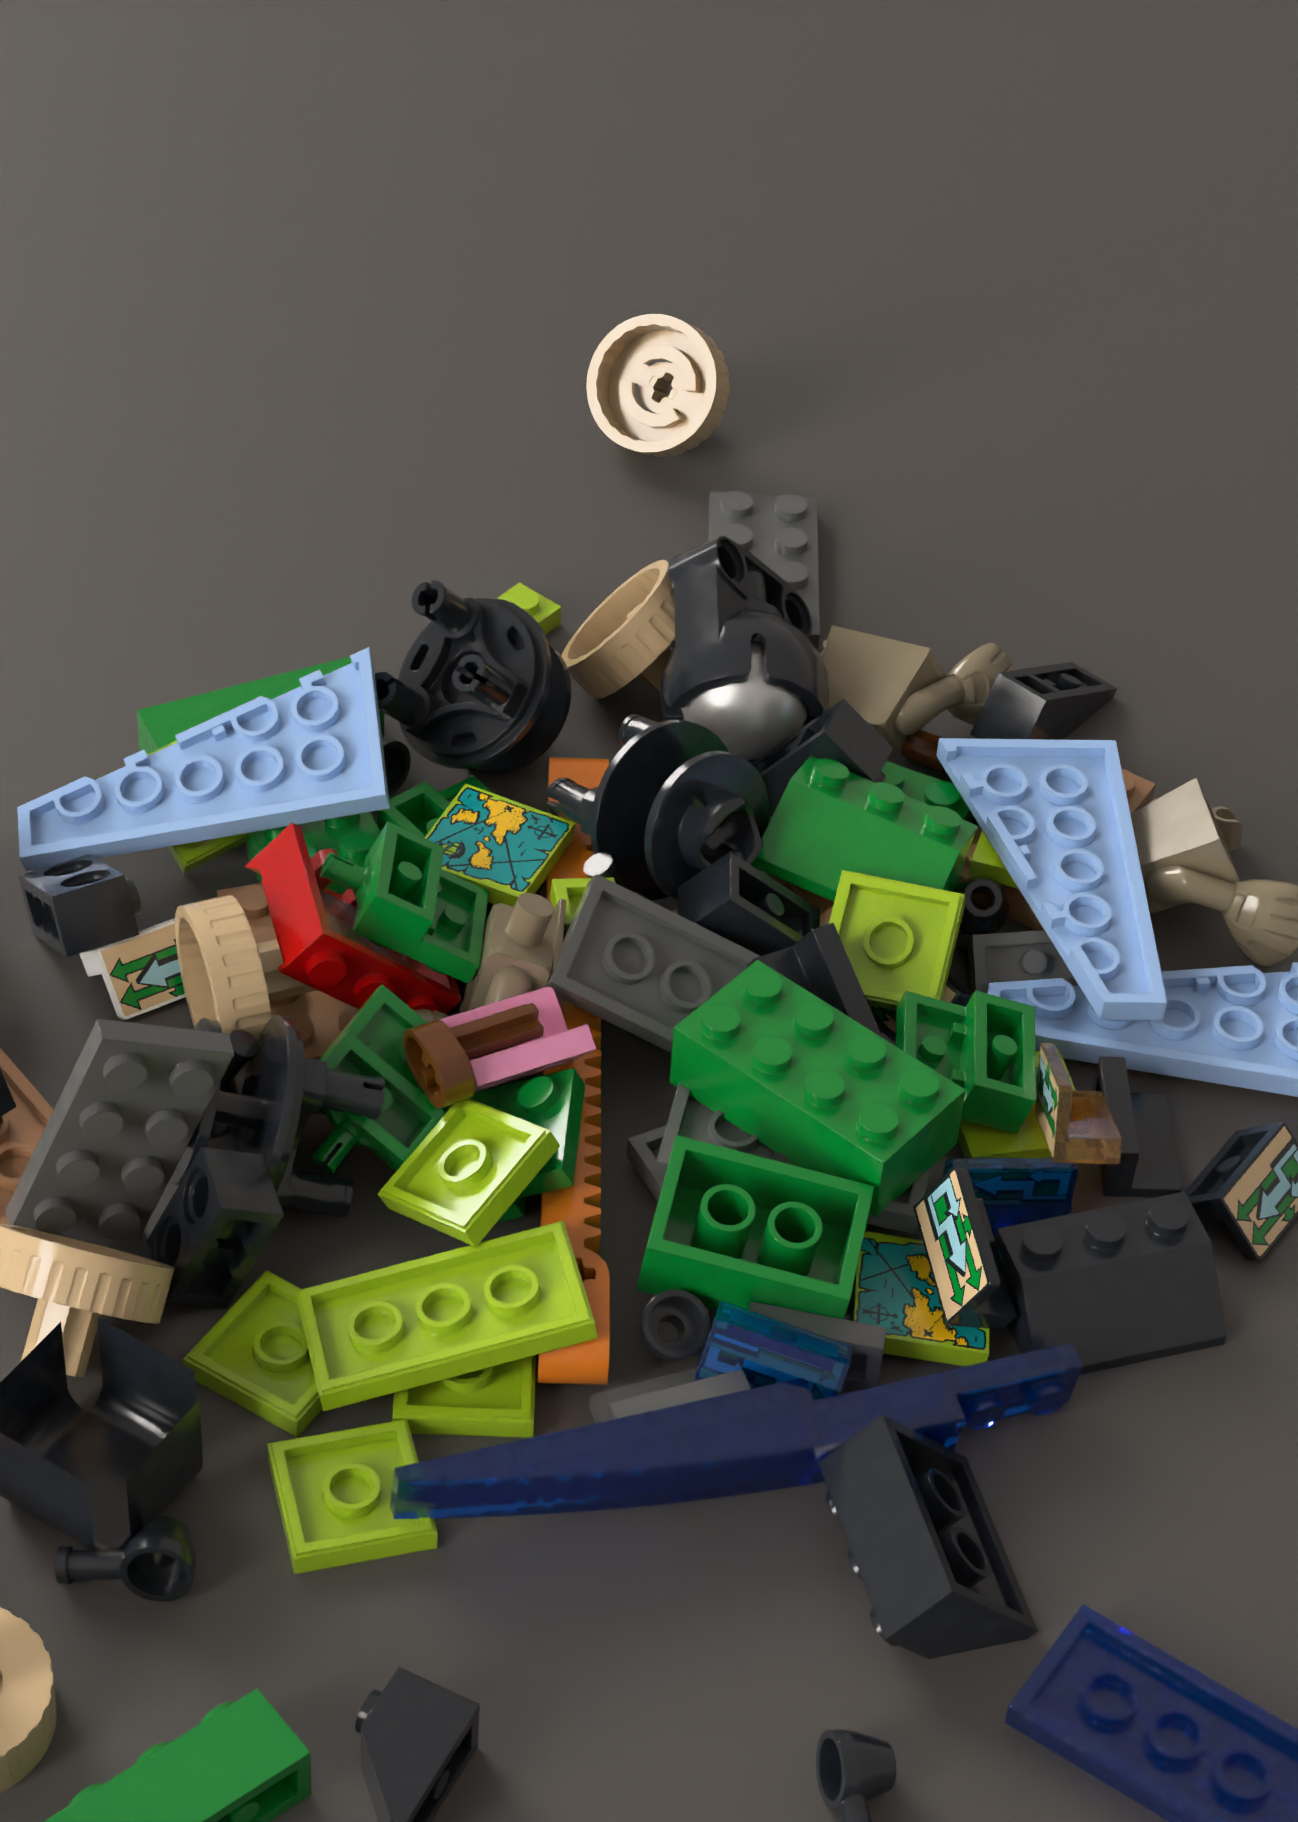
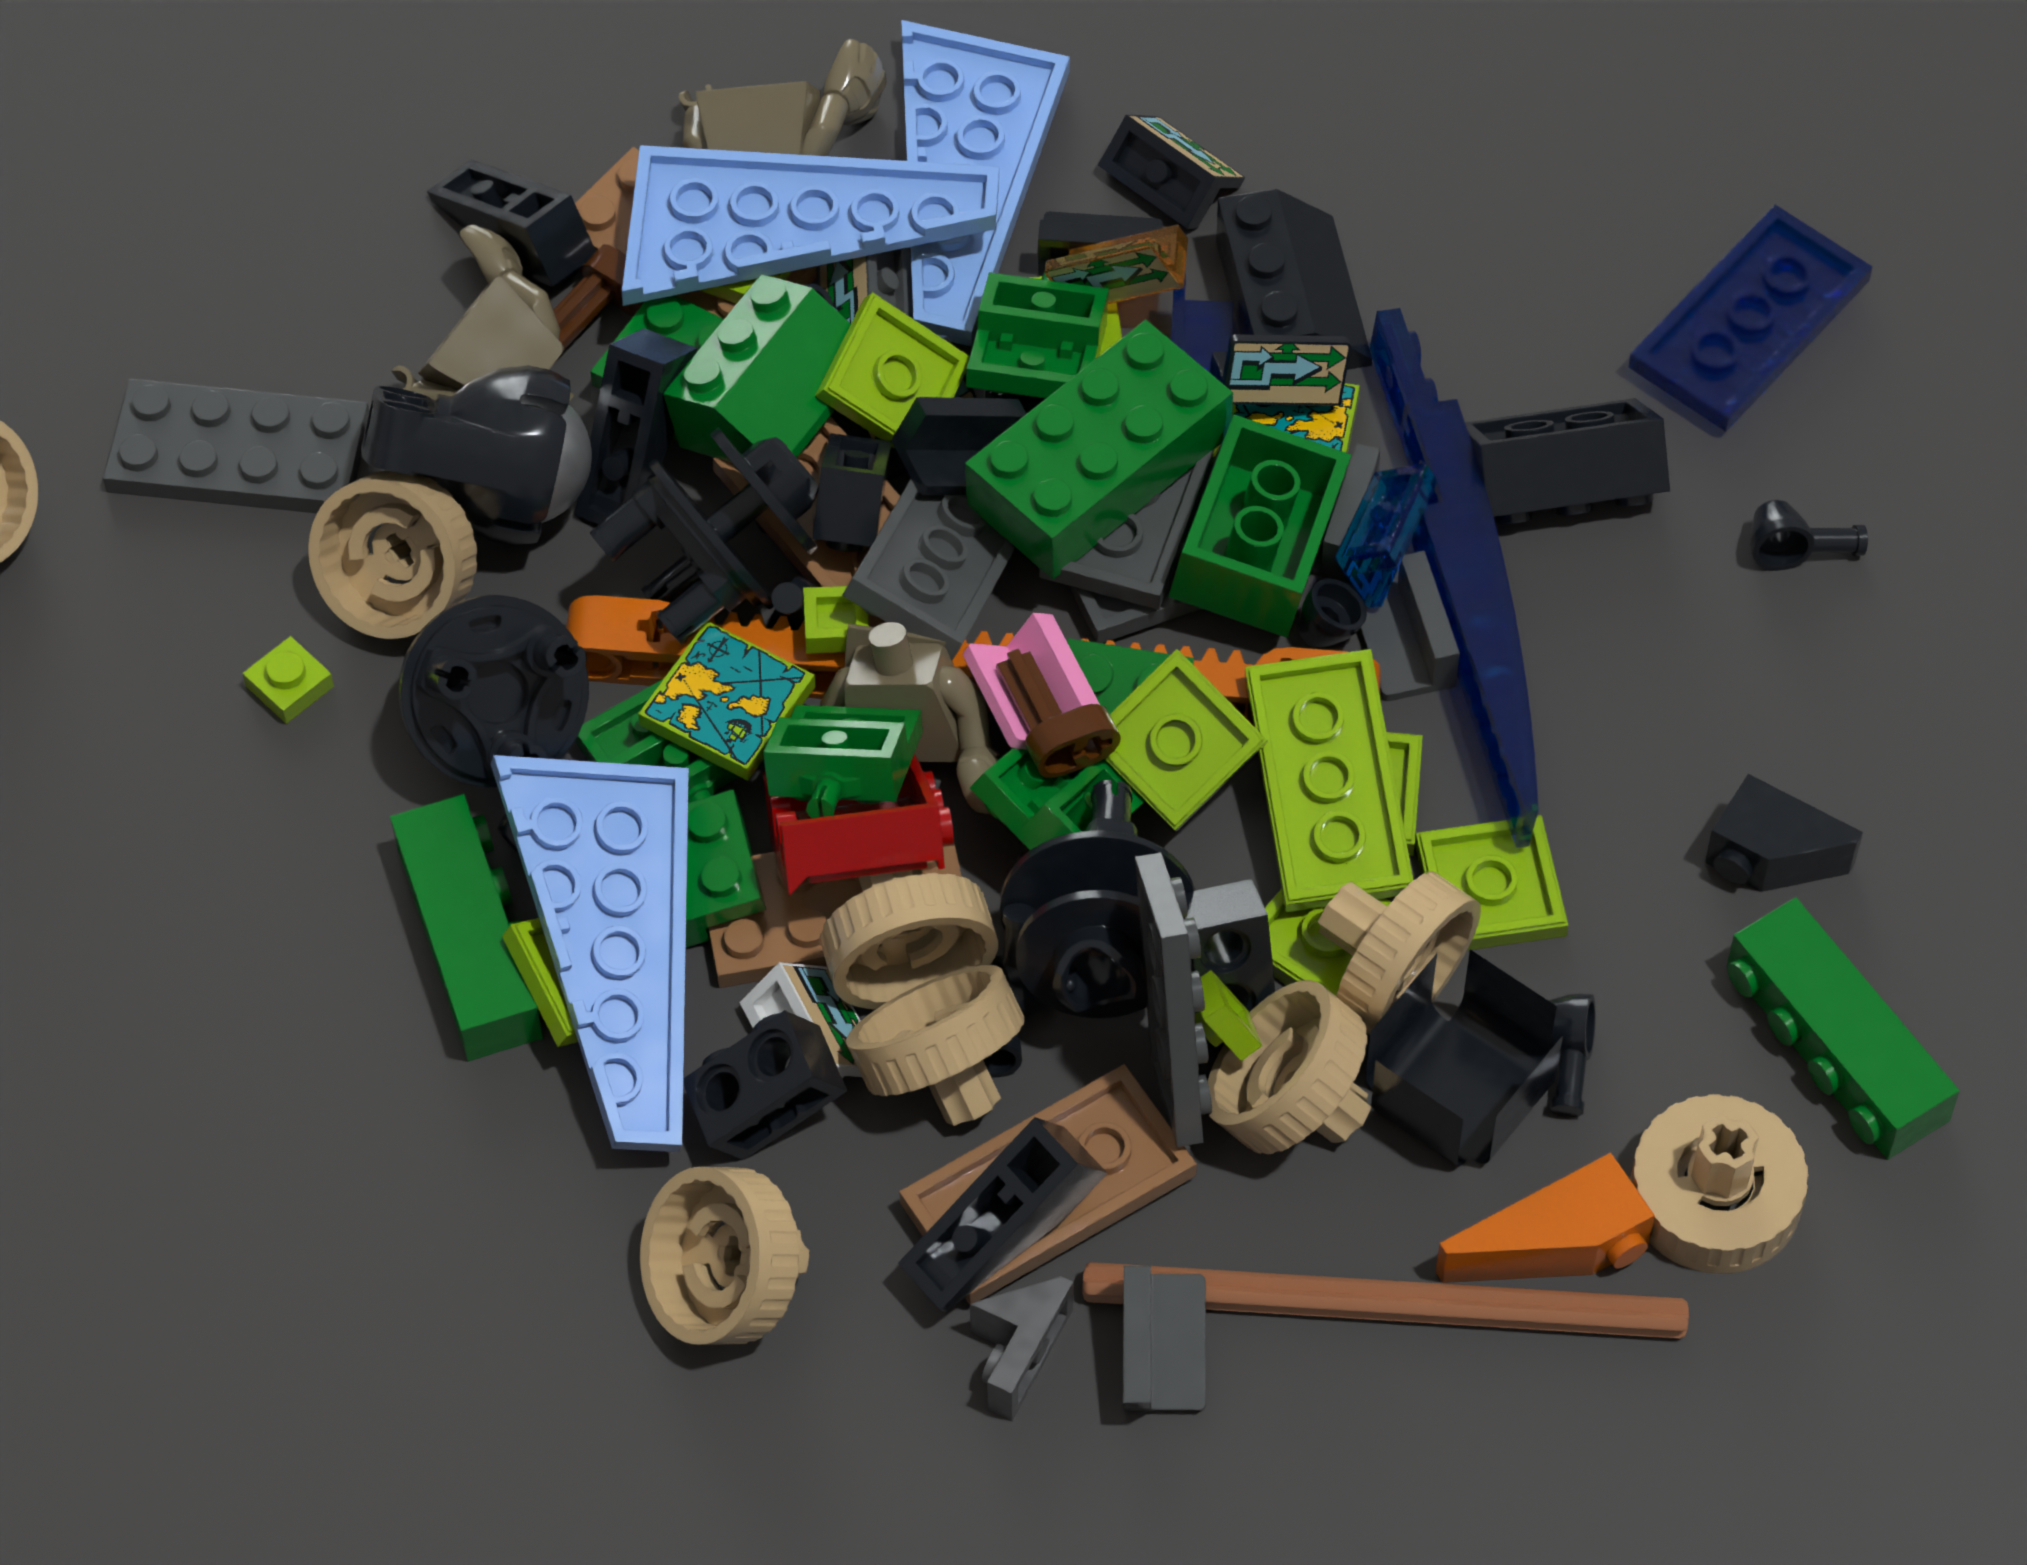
camera: 80 degrees left, 15 degrees up
none -> tan piece [846,965,1025,1126]
none -> lime plate [1195,970,1262,1061]
none -> tan piece [1318,871,1481,1035]

